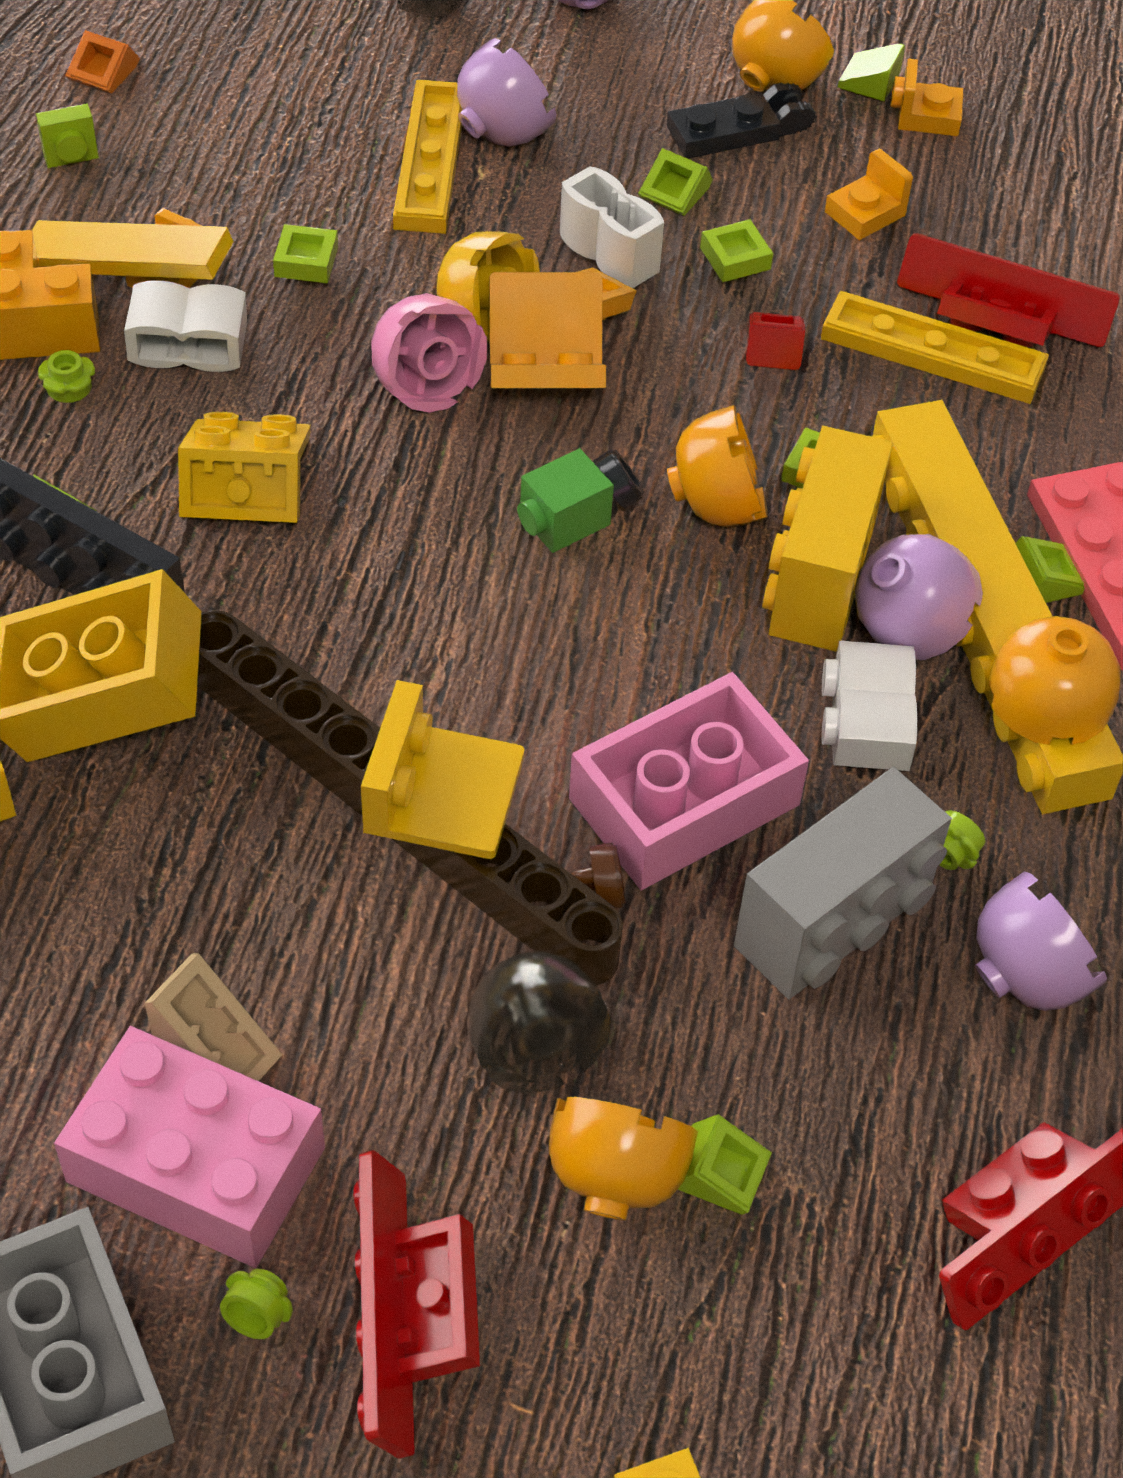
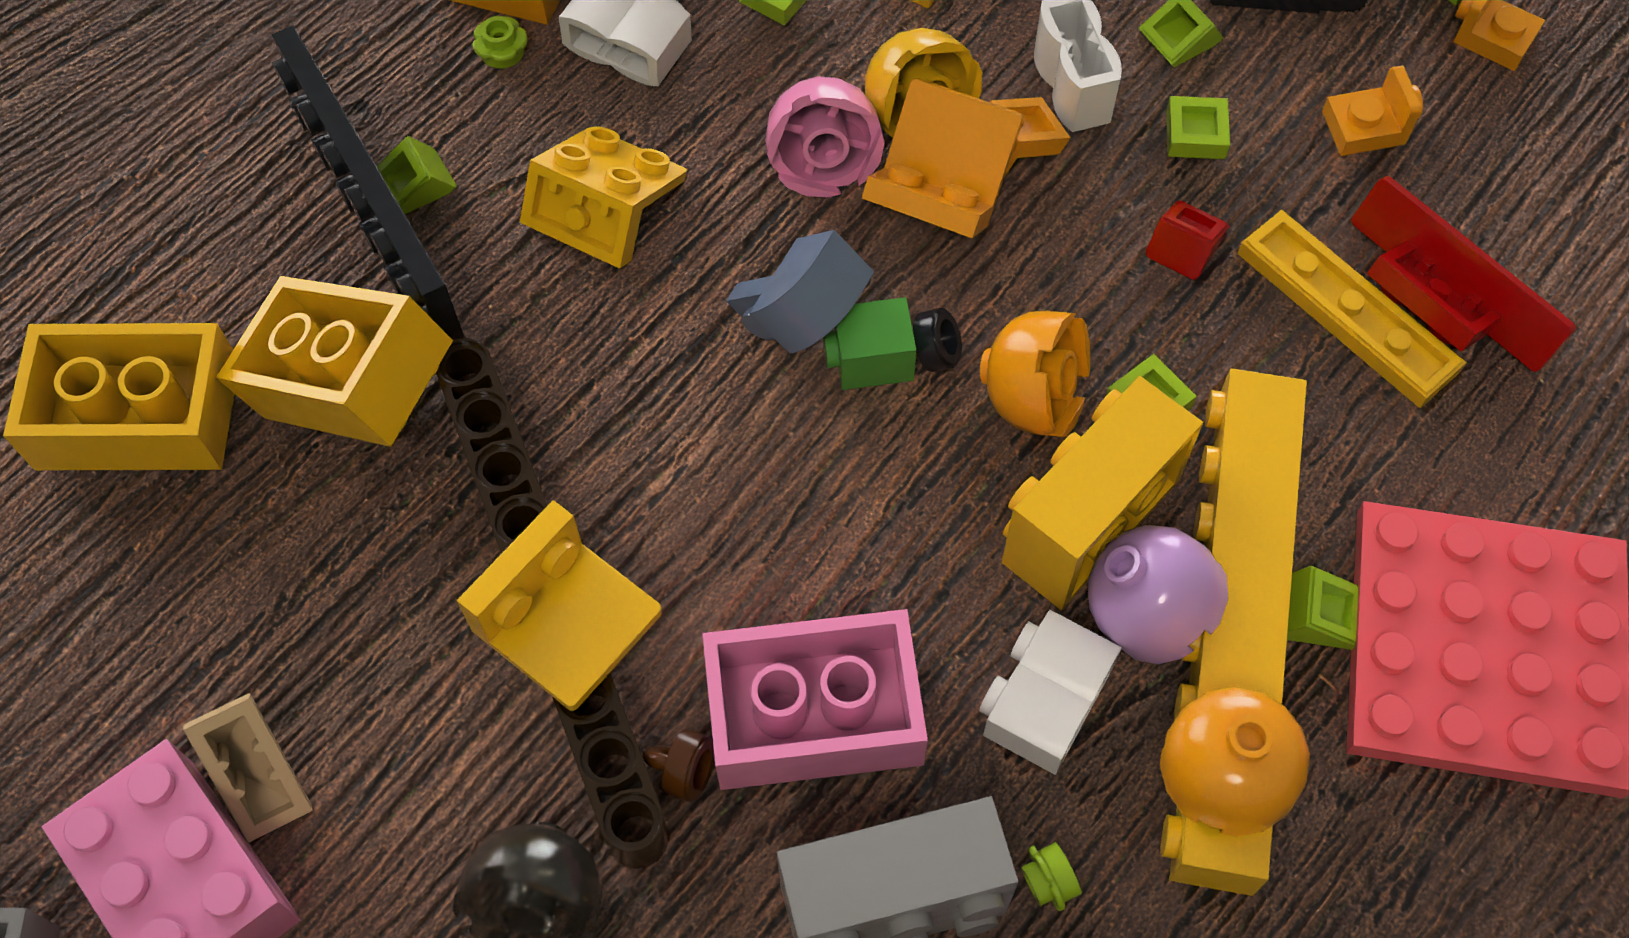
camera: 30 degrees right, 10 degrees up
none -> sand blue brick [726,230,874,354]

